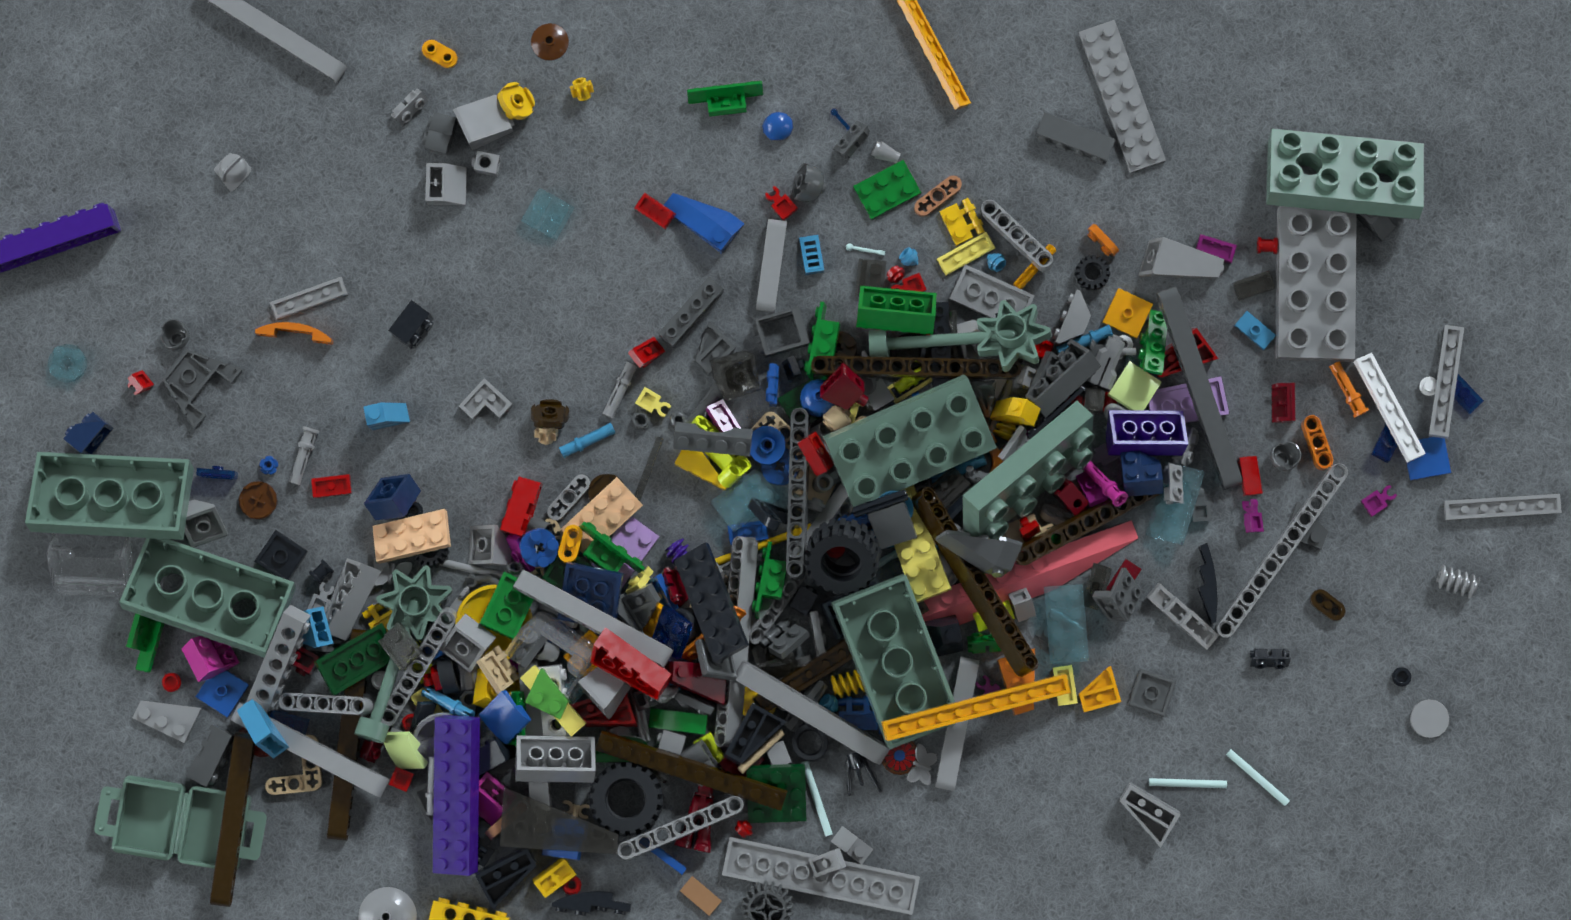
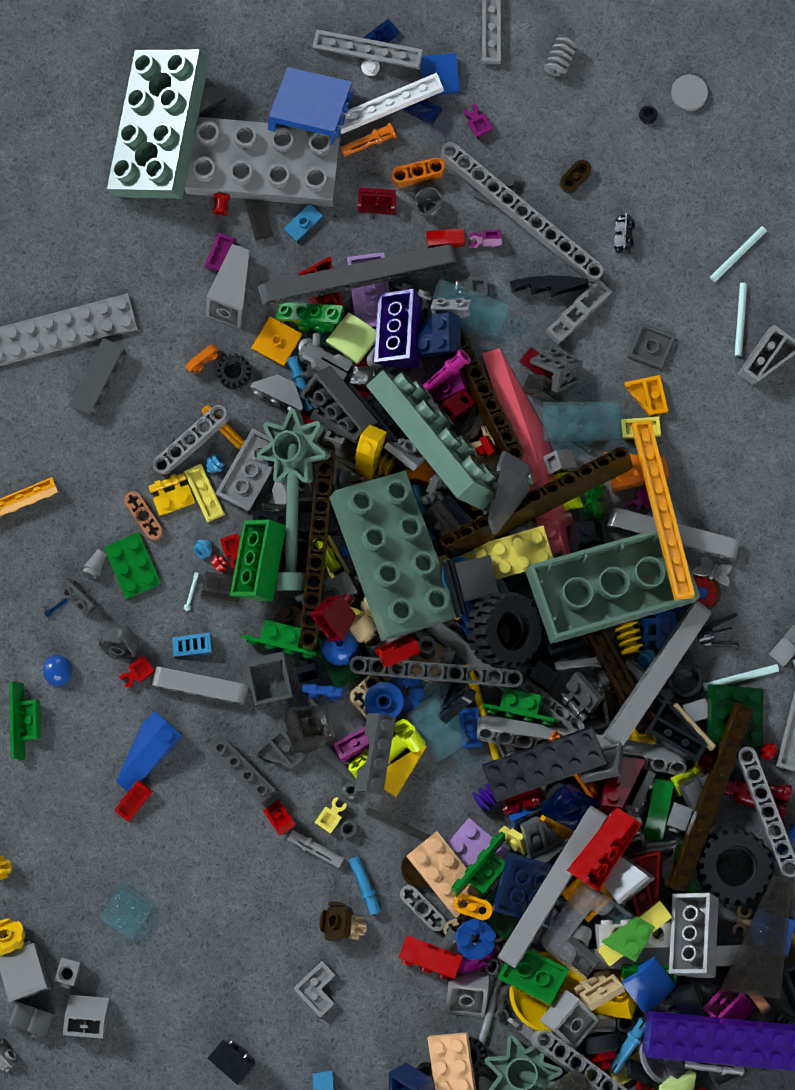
camera: 85 degrees left, 5 degrees down
none -> blue panel [268,67,354,145]

